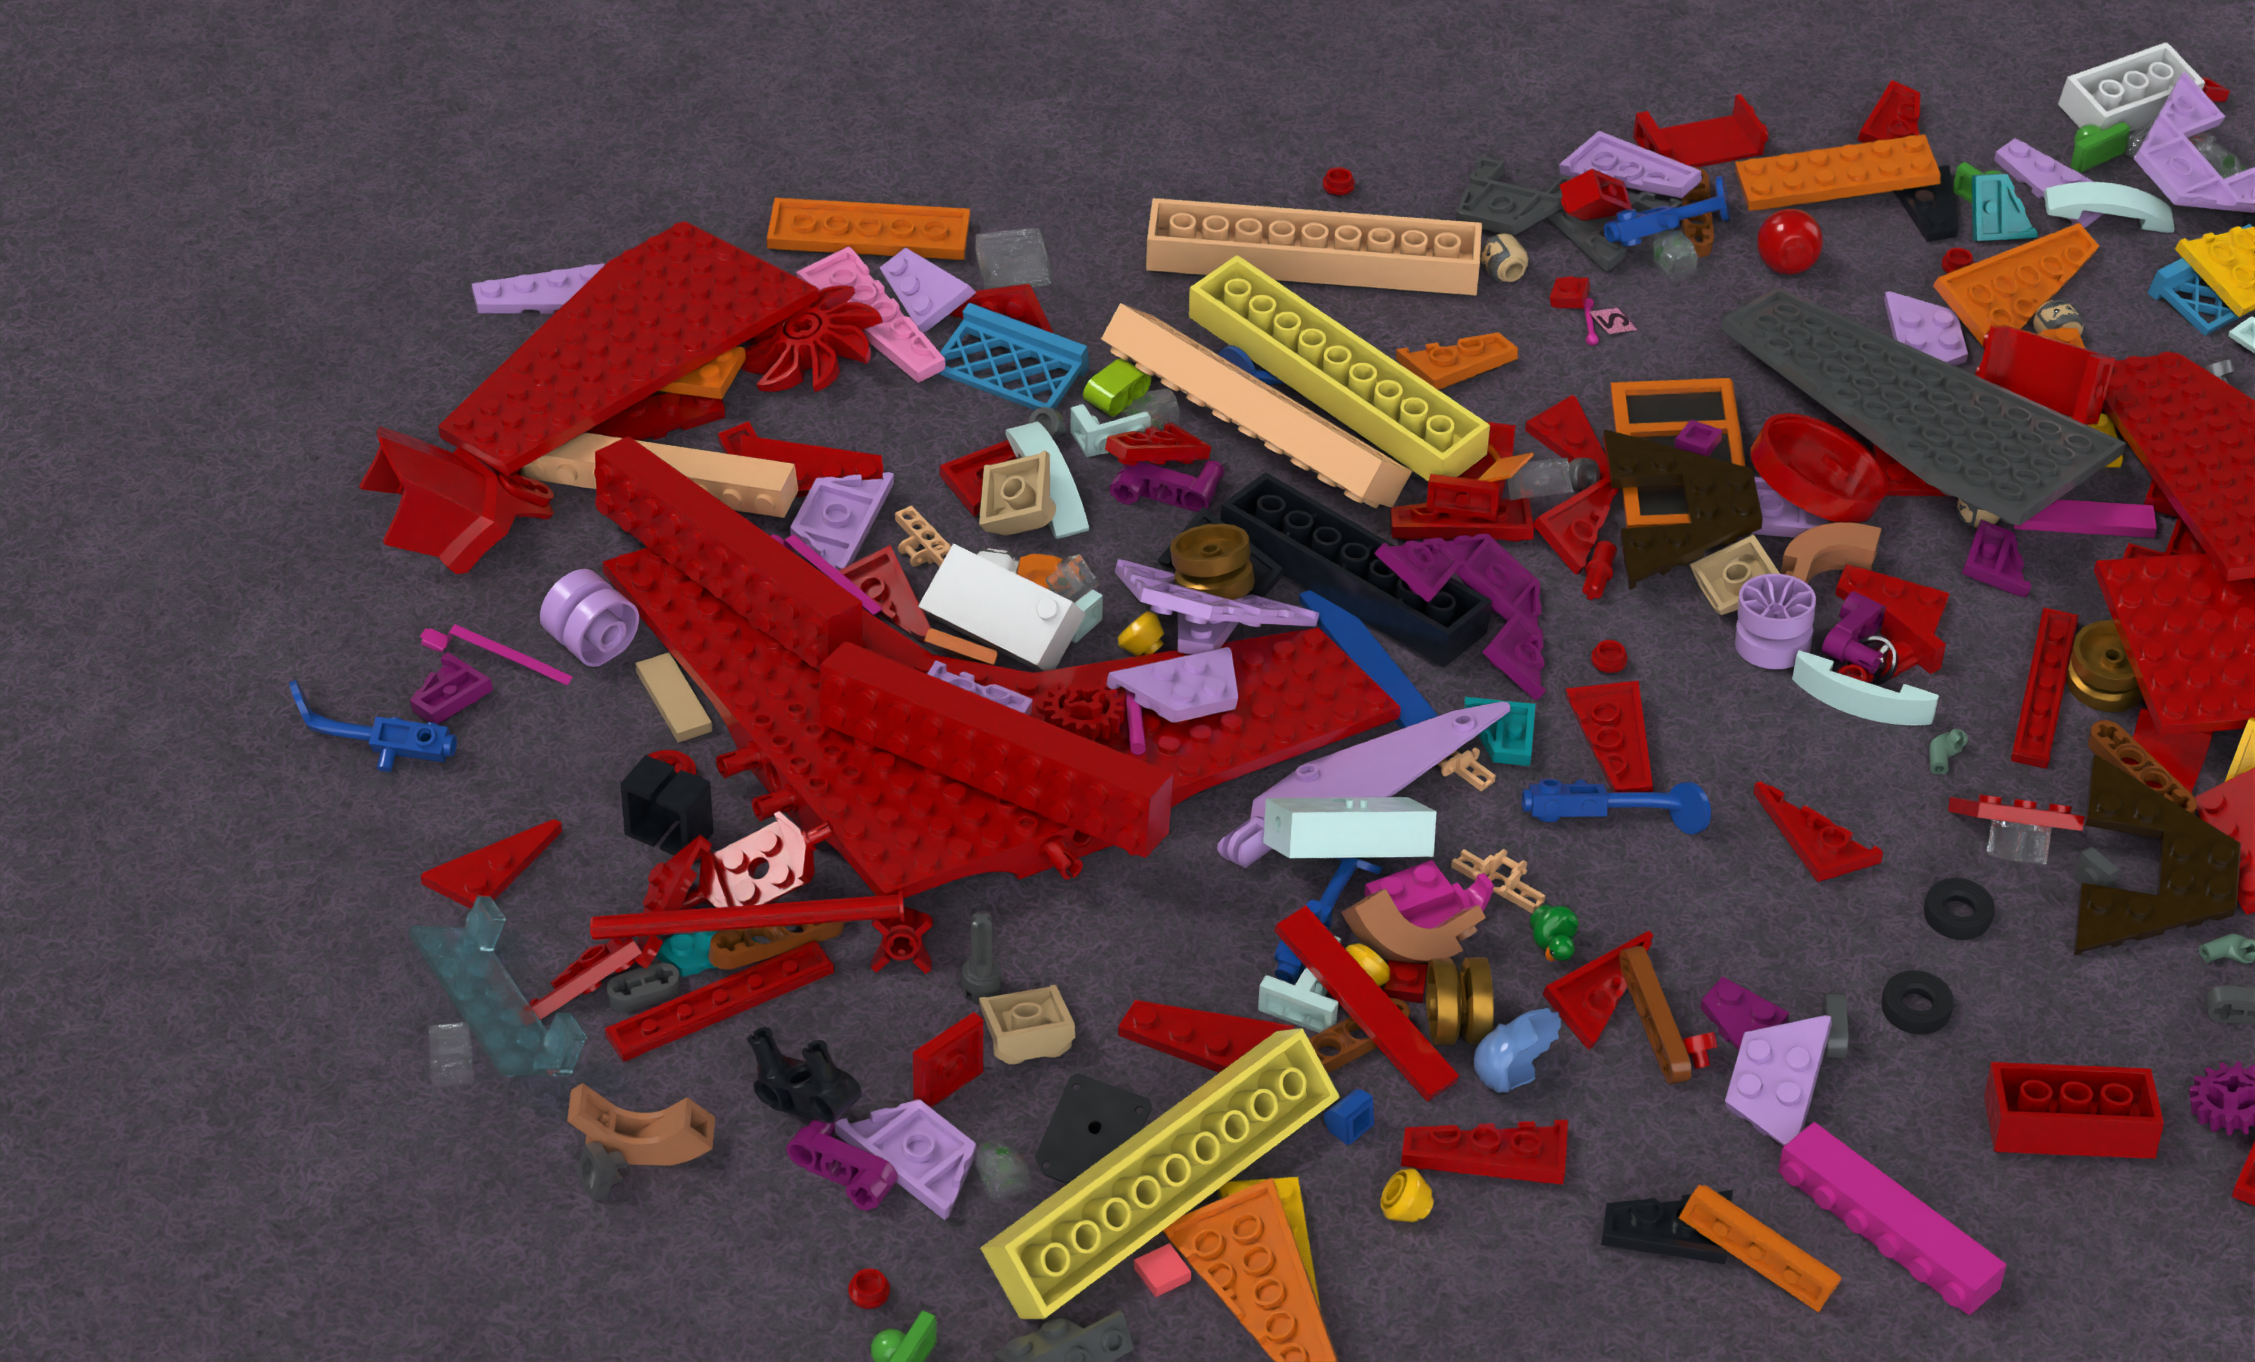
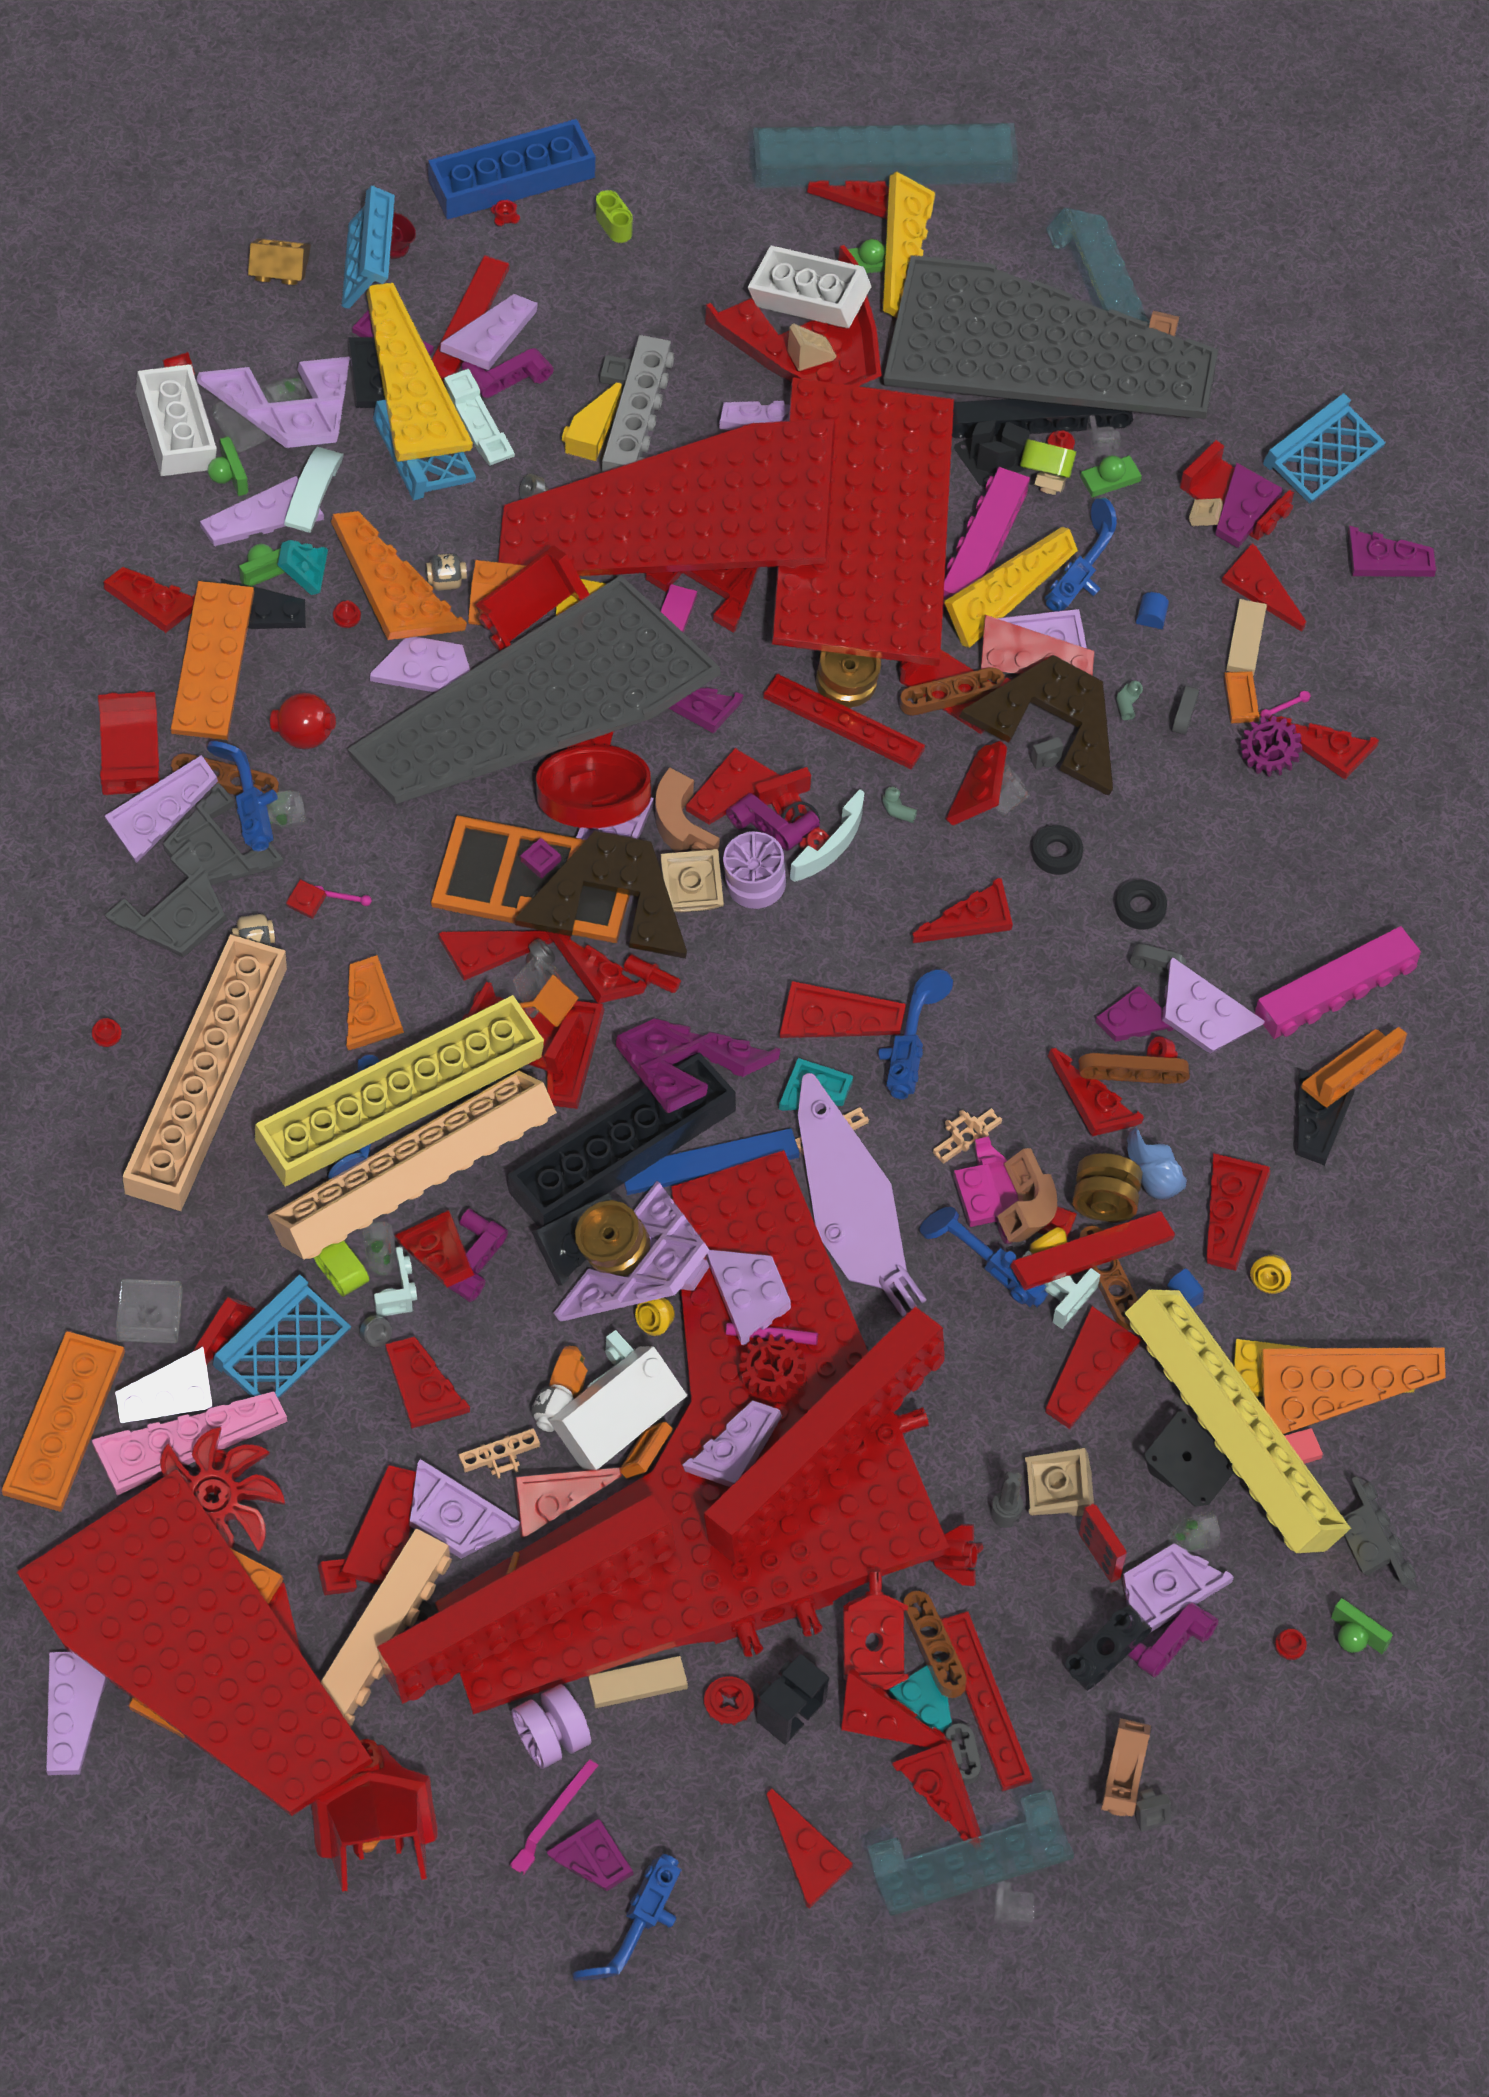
camera: 80 degrees left, 15 degrees up
red axle [590,890,905,940] -> none
dark pink piece [771,534,882,615] -> none
tan slope [979,451,1056,536] -> none
light aqua slope [1005,421,1089,539] -> none
clear panel [1046,554,1099,603] -> none
light aqua brick [1263,797,1437,858] -> none
green animal [1530,905,1579,961] -> none
red slope [1559,169,1632,221] -> none
clear pink sticker [1589,307,1639,334] -> none
red plate [1591,640,1628,673] -> none
red brick [1984,1062,2164,1159] -> none

